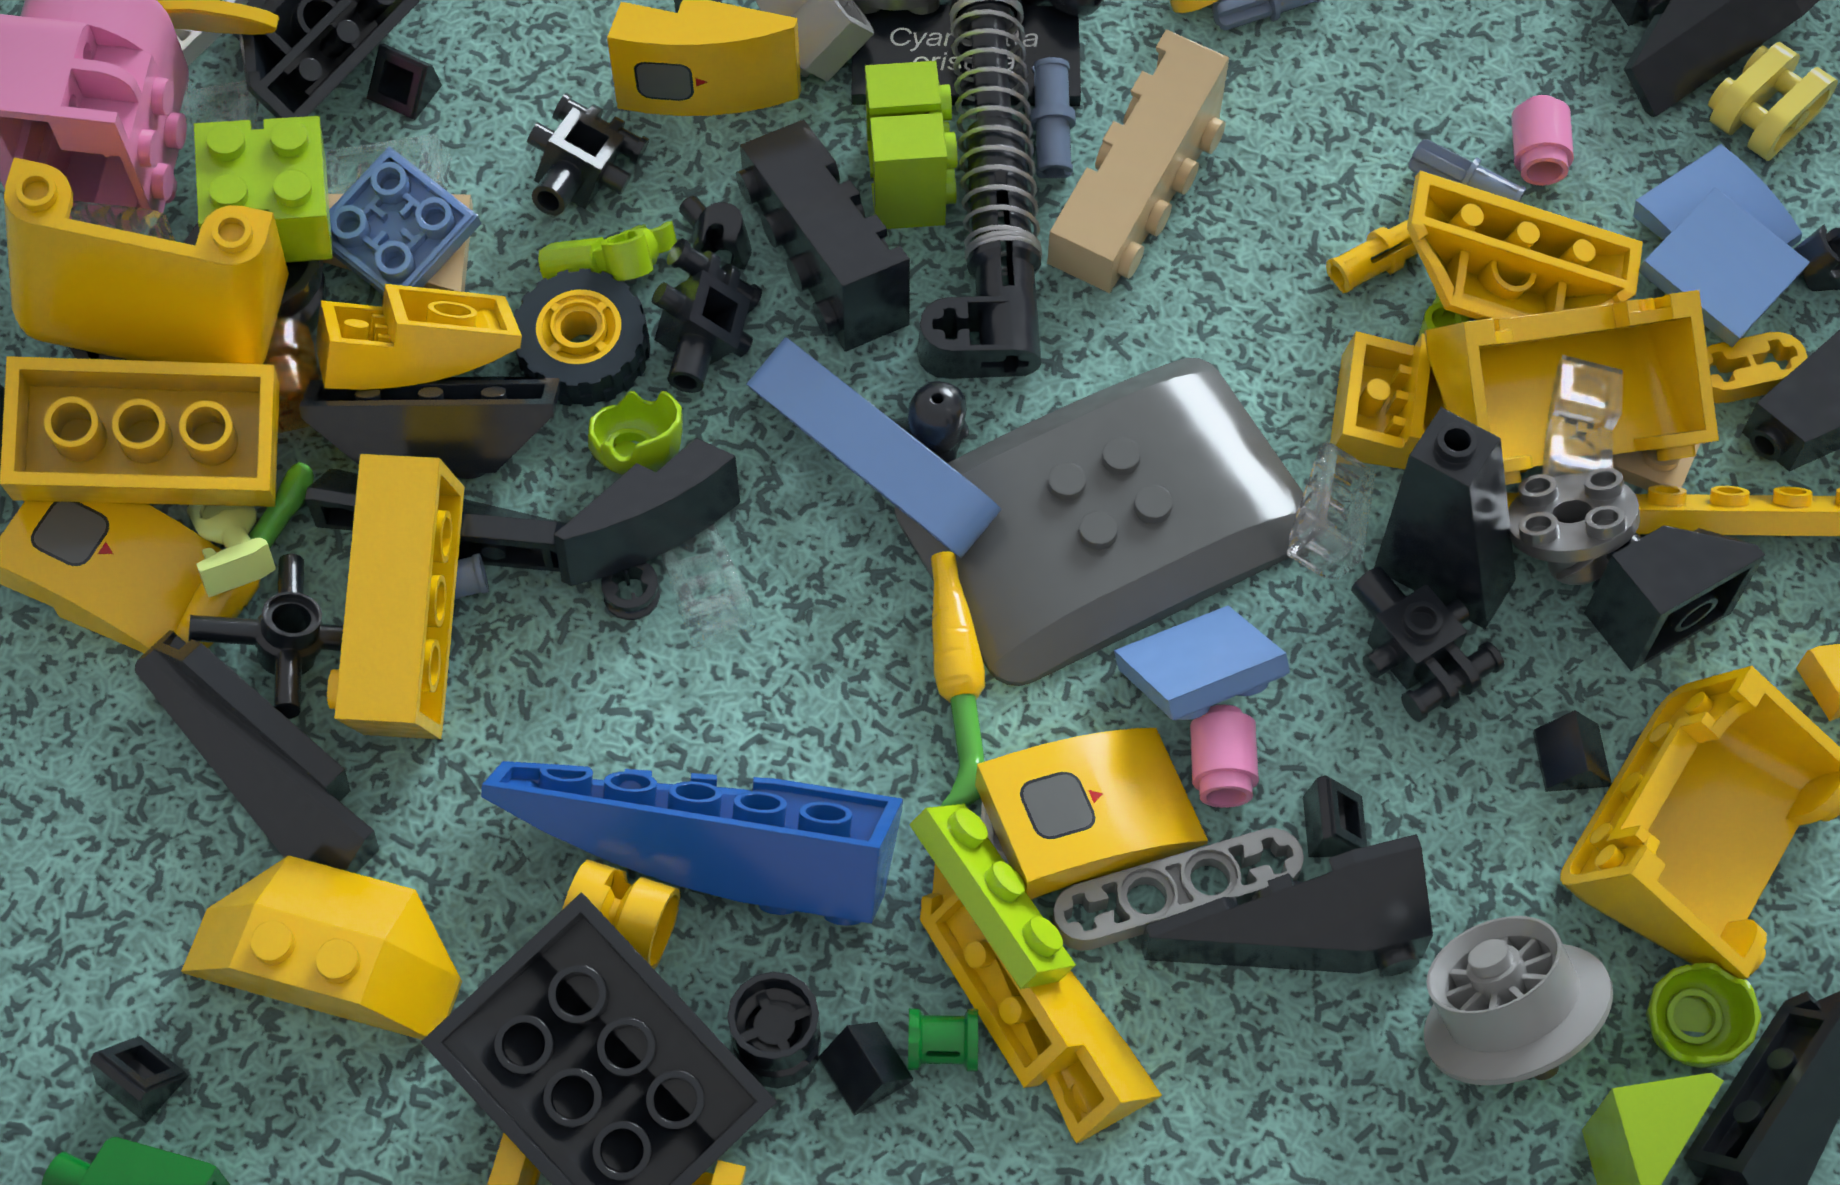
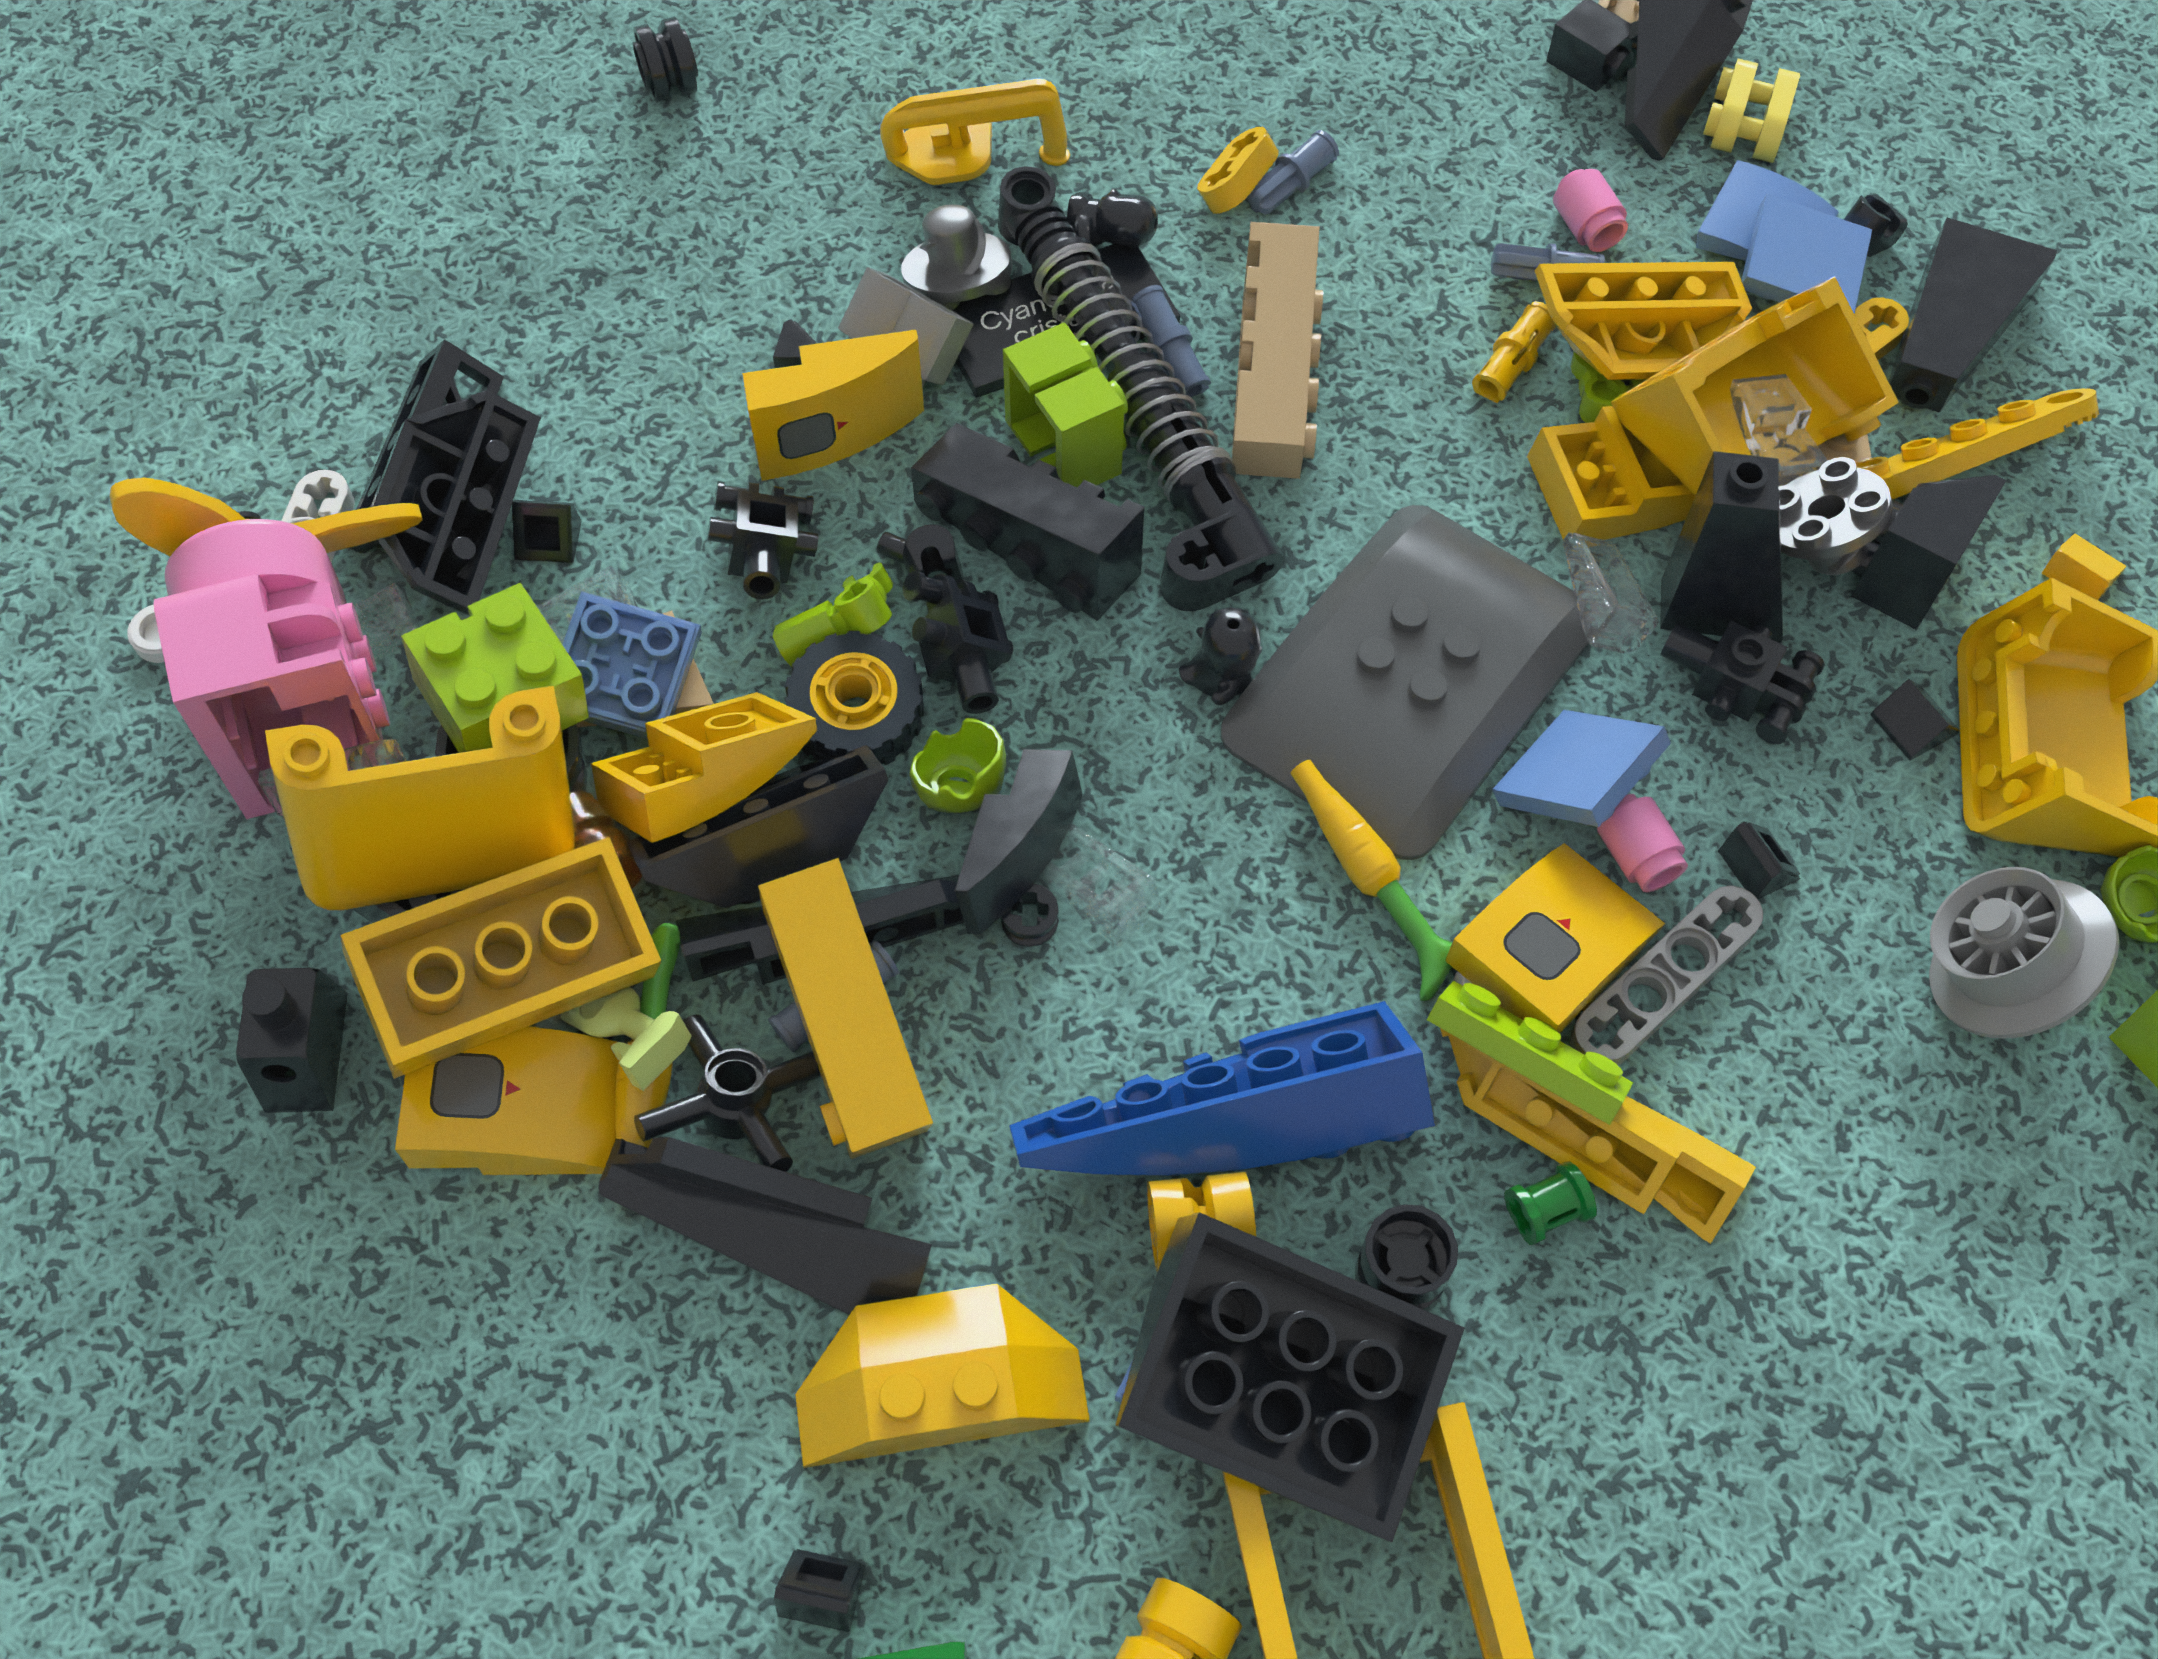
camera: 25 degrees left, 0 degrees up
medium blue beam [746,337,1002,558] -> none
black slope [818,1022,913,1116] -> none
black wedge [1141,834,1433,976] -> none

